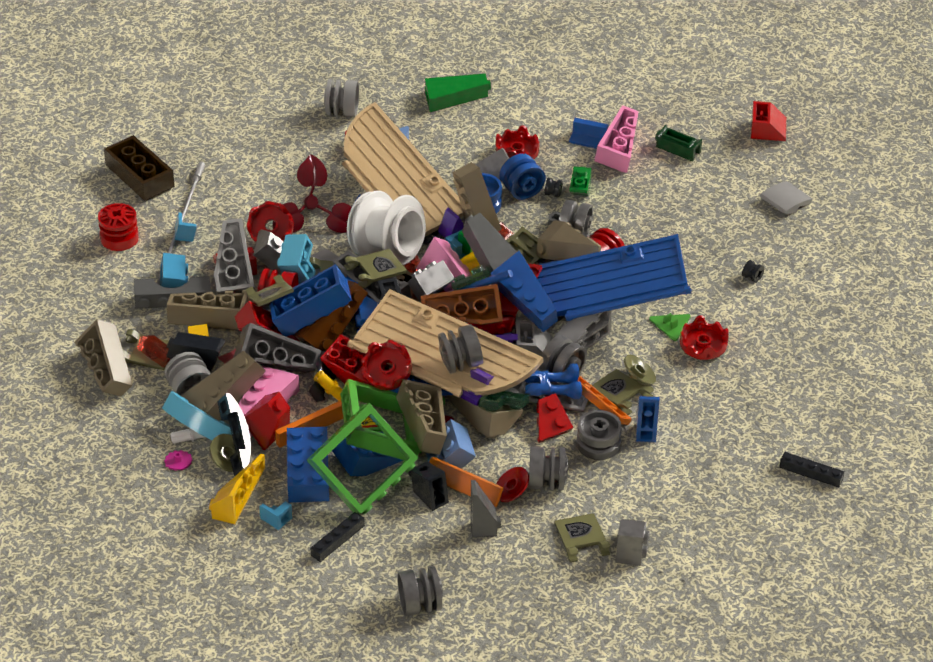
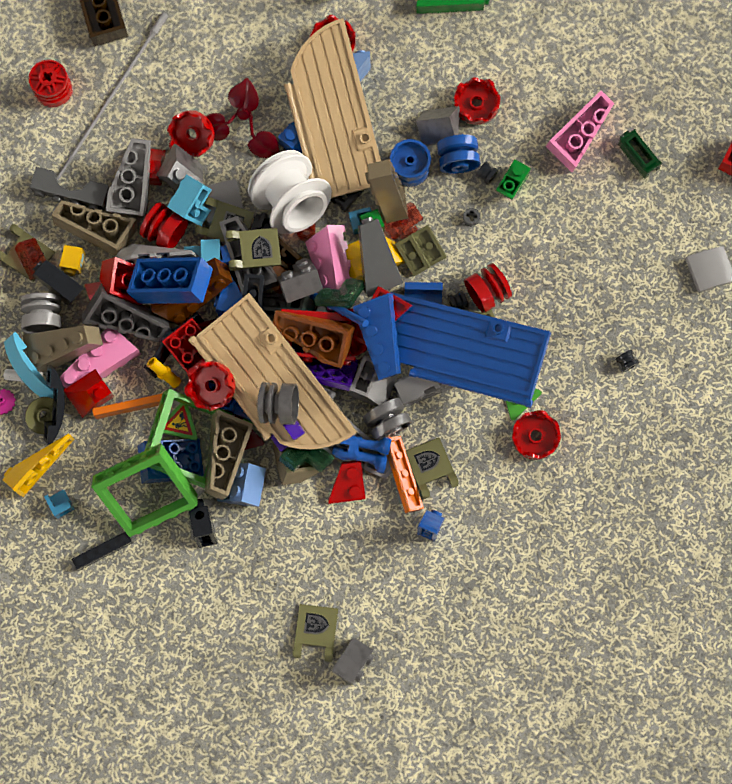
camera: 25 degrees right, 35 degrees up
dark azure brick [160,253,188,288] -> none
dark azure panel [174,212,197,242] -> none
olive flag [245,275,294,307] -> none
blue brick [287,427,330,503] -> none
flat silver wheel [397,566,443,616] -> none
orange tile [429,457,504,507] -> none
dark purple slope [438,207,464,238] -> none
dark grey slope [470,480,501,538] -> none
red dish [496,467,530,502] -> none
flat silver wheel [529,447,568,490] -> none
dark tan wedge [536,220,601,260] -> none
flat silver wheel [559,200,593,237] -> none
blue panel [569,117,609,149] -> none
flat silver wheel [577,410,622,460] -> none
olive dish [624,354,656,385] -> none
black piece [779,452,845,488] -> none

